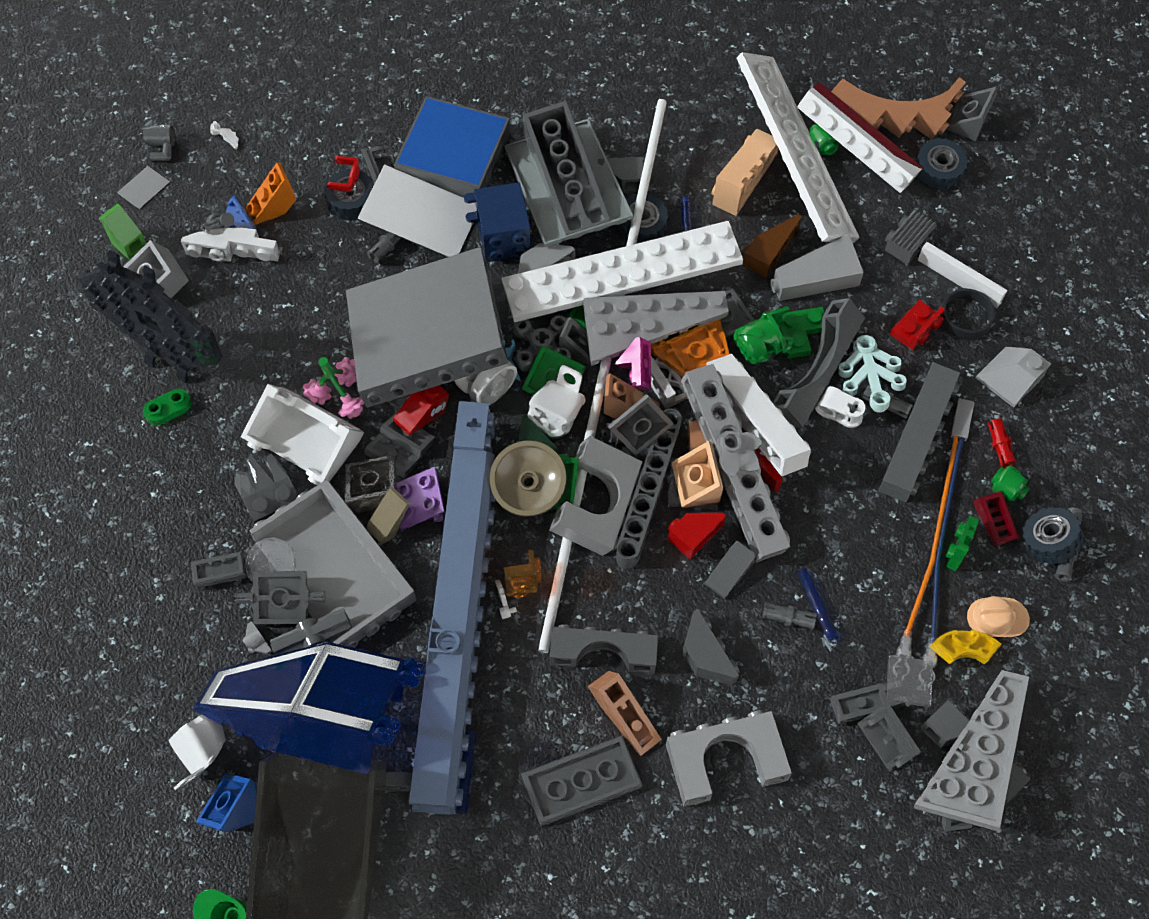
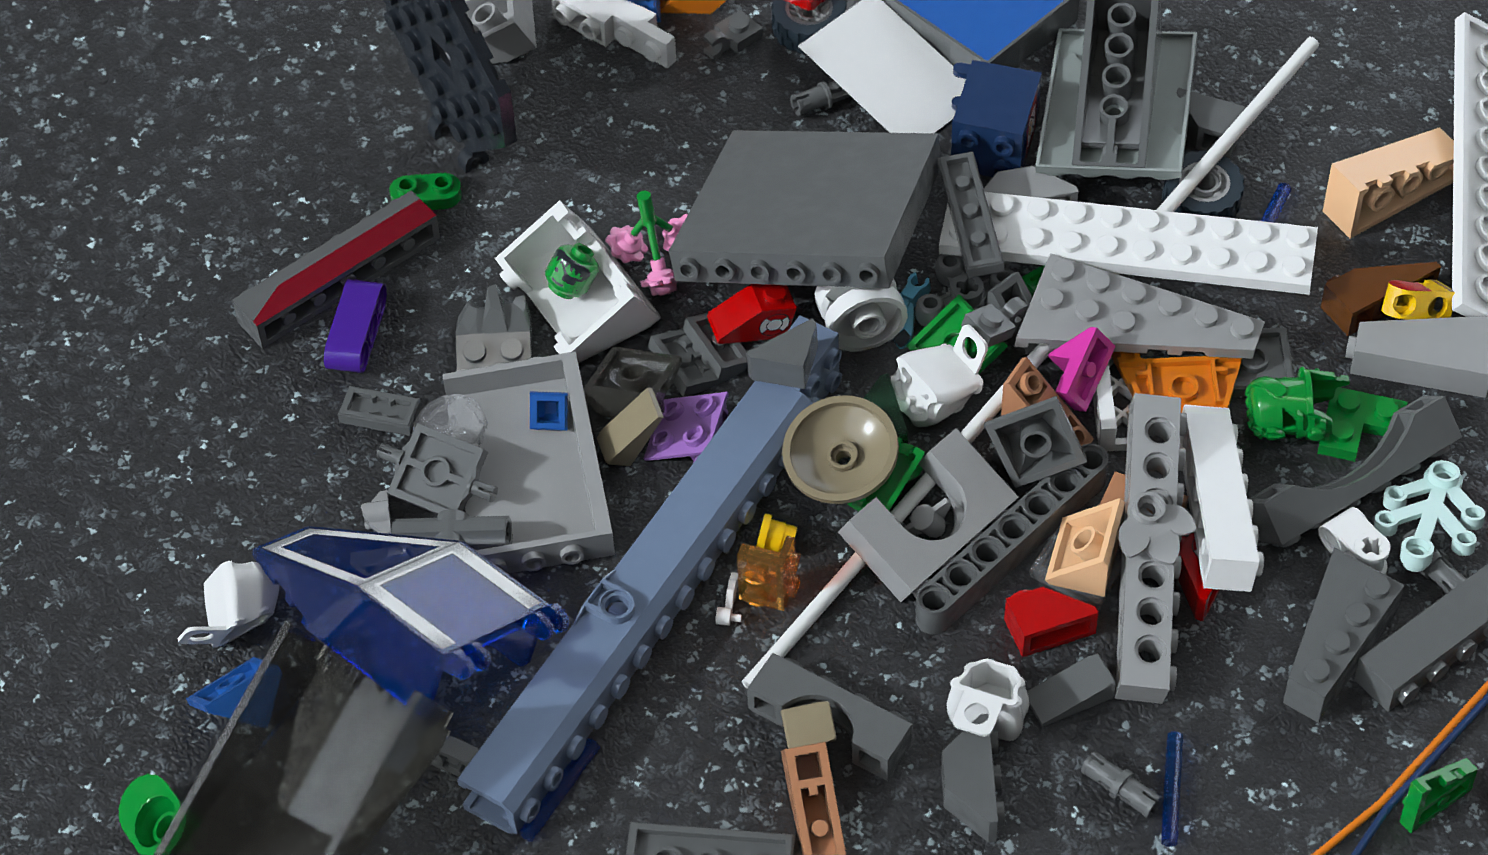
camera: 30 degrees right, 10 degrees down
none -> dark grey brick [232,190,440,349]
none -> dark purple beam [324,279,387,373]
none -> blue slope [530,391,568,431]
none -> green head [545,243,599,299]
none -> dark grey plate [703,10,763,59]
none -> dark grey slope [746,318,818,389]
none -> yellow piece [755,513,797,555]
none -> dark tan slope [781,701,836,749]
none -> light grey piece [904,497,952,538]
none -> dark grey tile [937,152,1004,278]
none -> white piece [947,659,1029,741]
none -> dark grey plate [961,297,1029,348]
none -> dark grey wedge [1283,547,1404,723]
none -> yellow leg [1381,280,1455,320]

